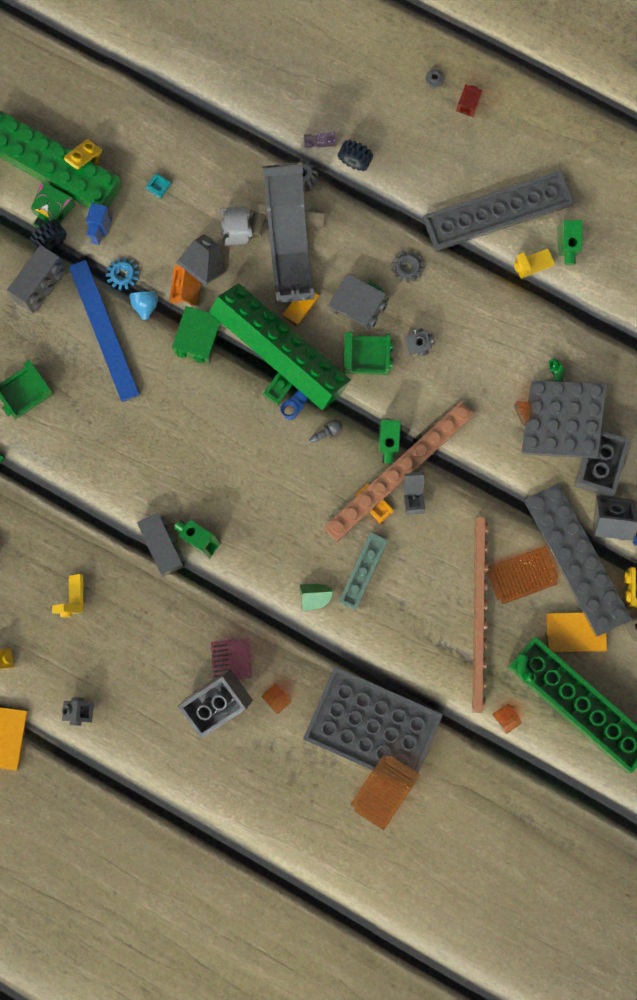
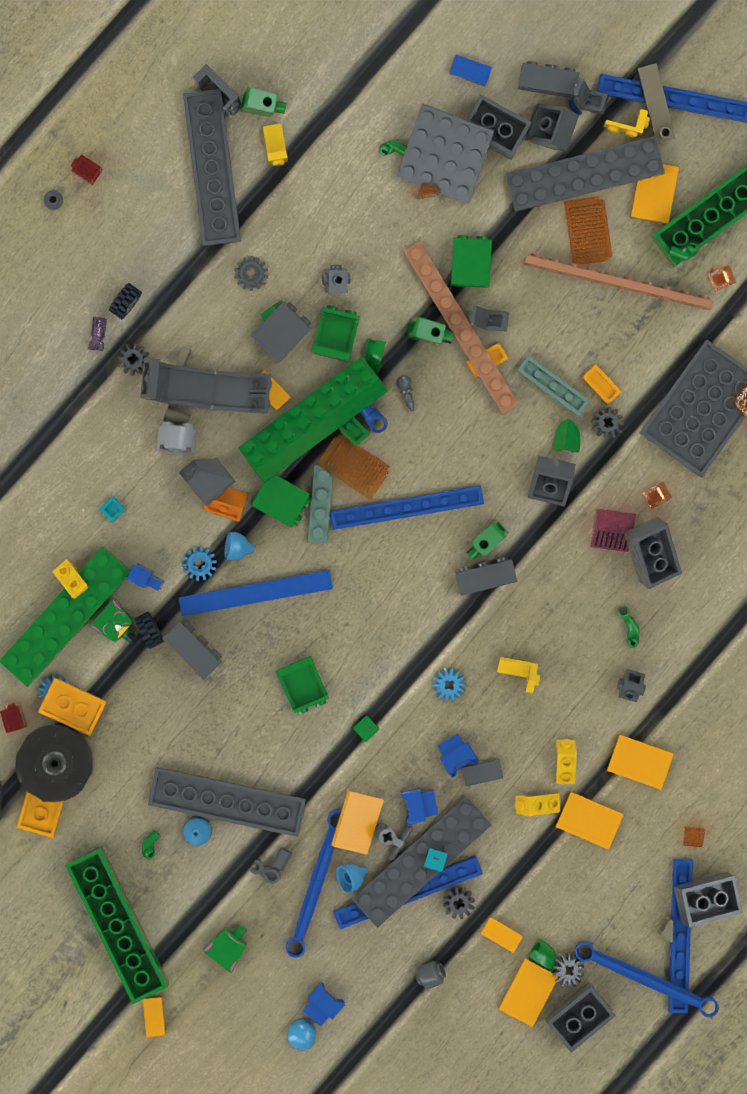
camera: 75 degrees left, 10 degrees up
none -> dark grey panel [193,64,241,117]
none -> sand green plate [308,466,334,543]
none -> clear orange window [317,434,389,500]
none -> blue tile [330,485,484,530]
none -> green brick [364,339,386,373]
none -> dark azure gear [432,668,467,702]
none -> green panel [451,235,492,288]
none -> dark grey slope [528,455,576,507]
none -> light orange tile [581,364,622,405]
none -> dark grey gear [591,406,624,439]
none -> green arm [618,606,640,648]

